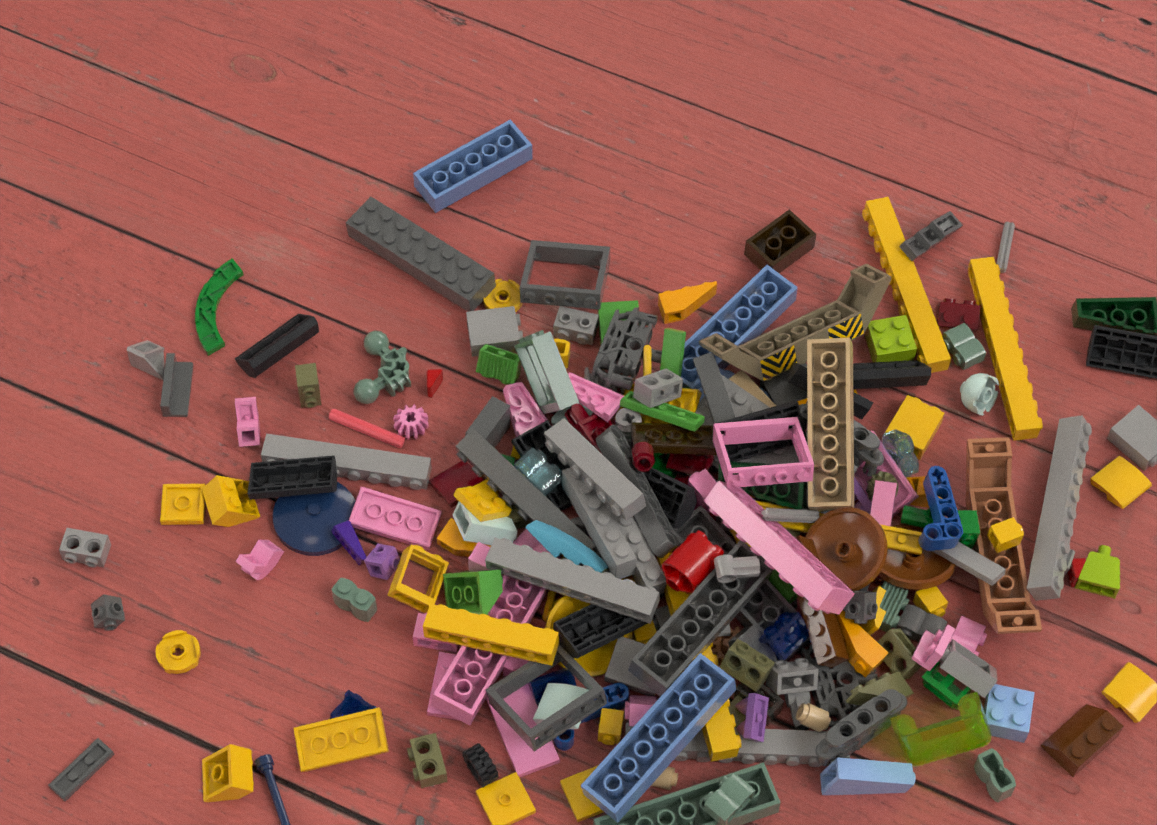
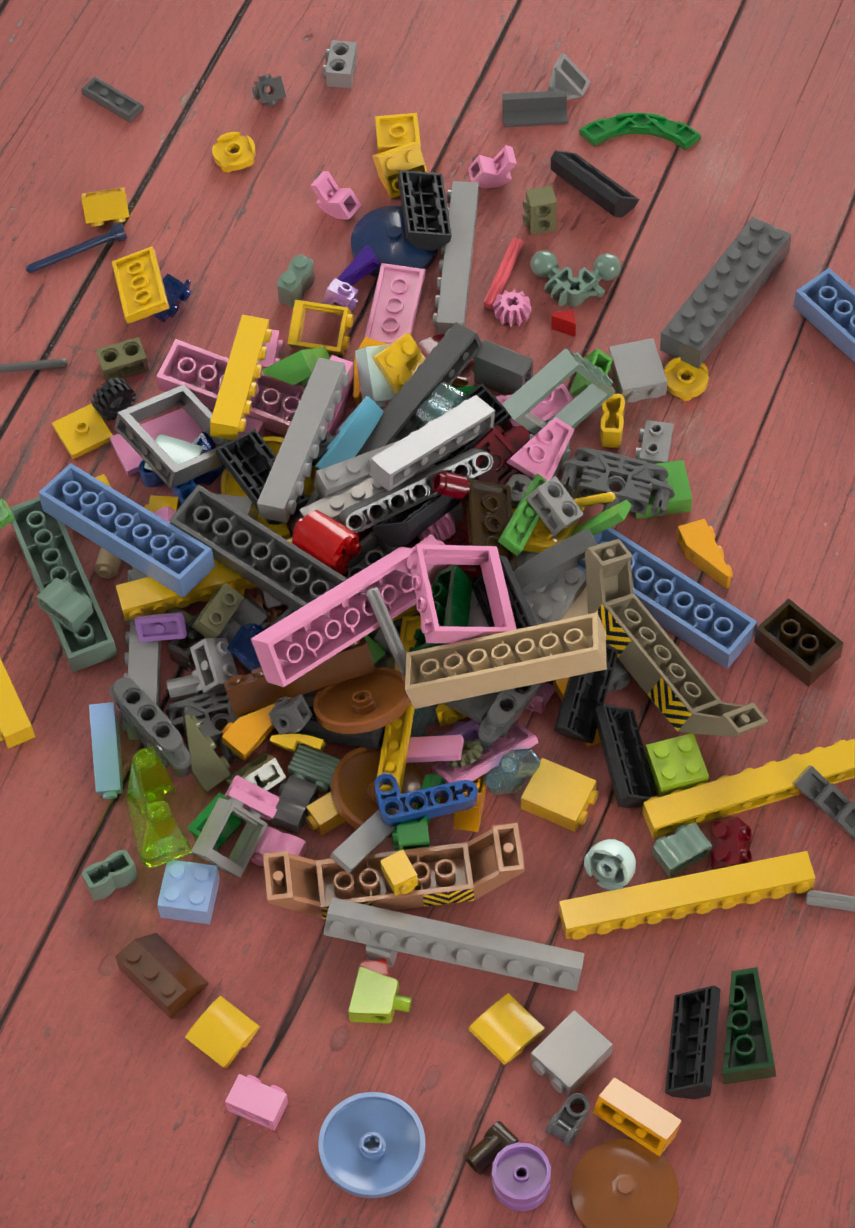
camera: 90 degrees right, 0 degrees up
dark grey window [520,240,610,310] -> none
light grey piece [714,555,760,583] -> none
tan brick [796,703,831,732] -> none

